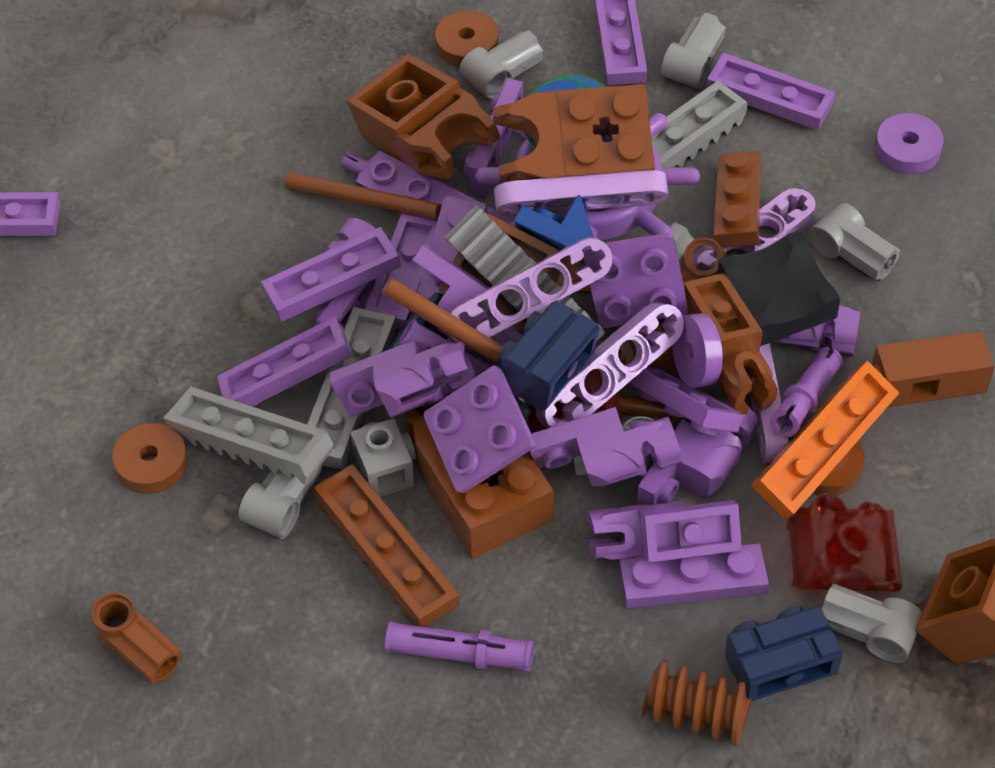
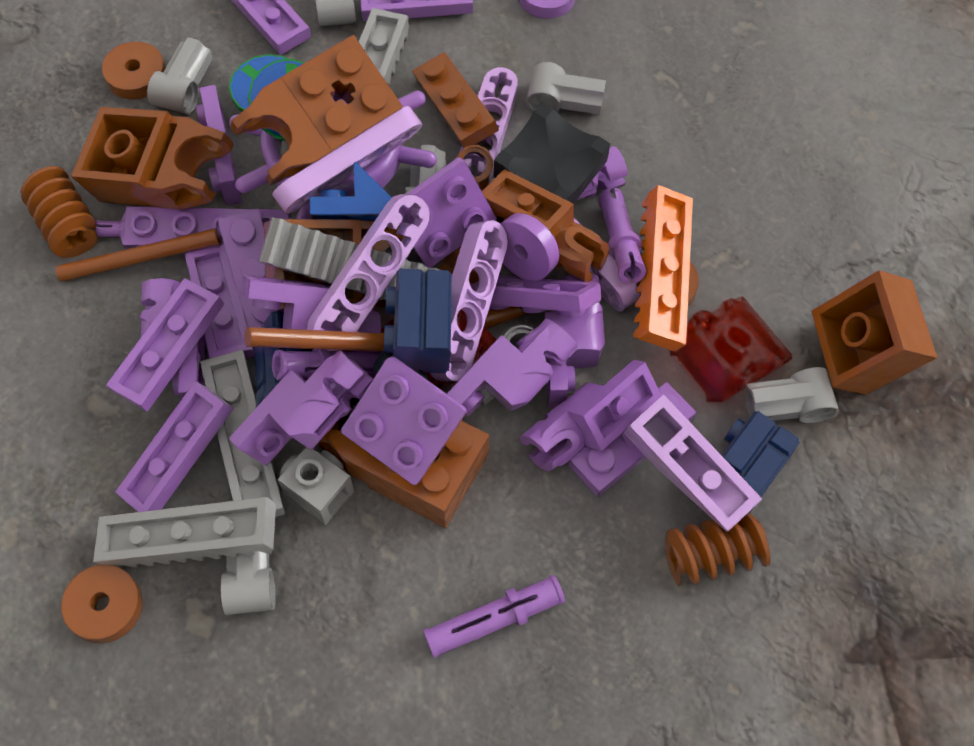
camera: 35 degrees left, 10 degrees up
dark orange gear [314,464,460,627] -> none
dark orange brick [872,331,994,407] -> none
none -> dark orange piece [20,166,98,258]
none -> lavender slope [624,394,762,532]

